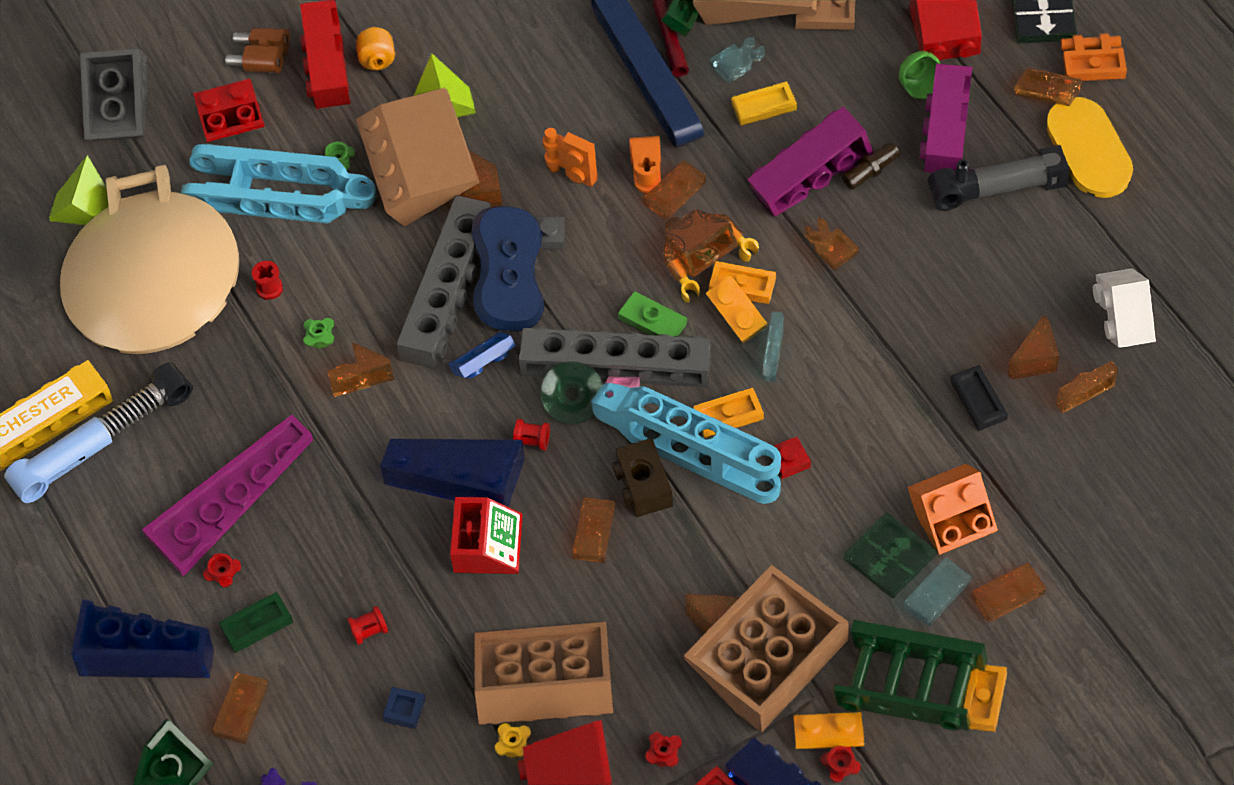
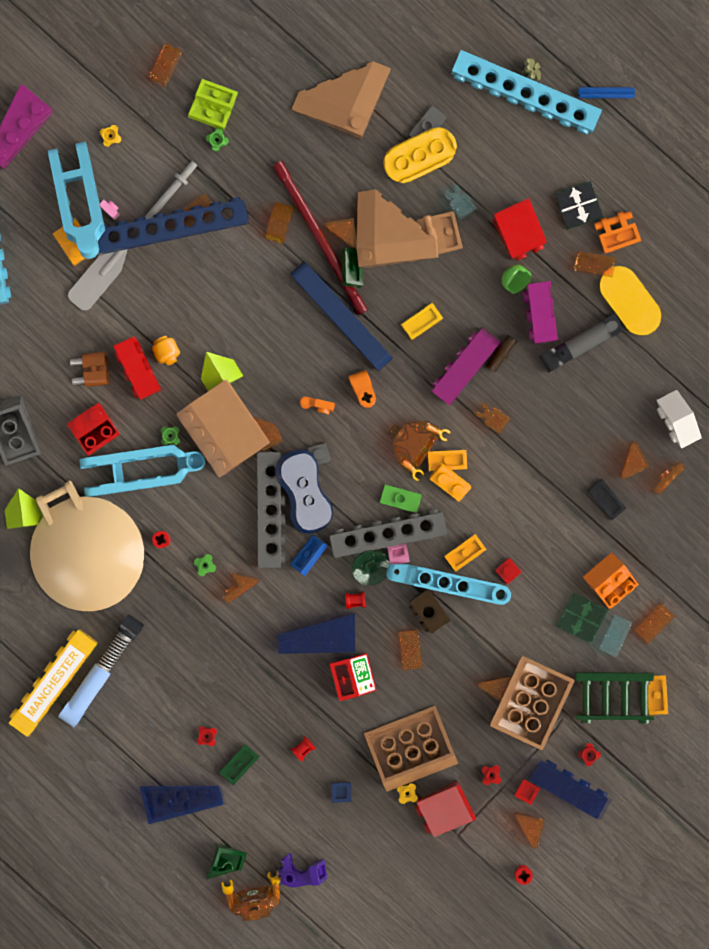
camera: 20 degrees left, 30 degrees up
magenta wing [142,414,313,576] -> none
clear orange plate [212,672,269,744] -> none
clear orange plate [643,160,706,220] -> none
clear light blue plate [711,36,765,84] -> none
clear light blue tile [763,311,784,382] -> none
light orange plate [794,712,864,749] -> none

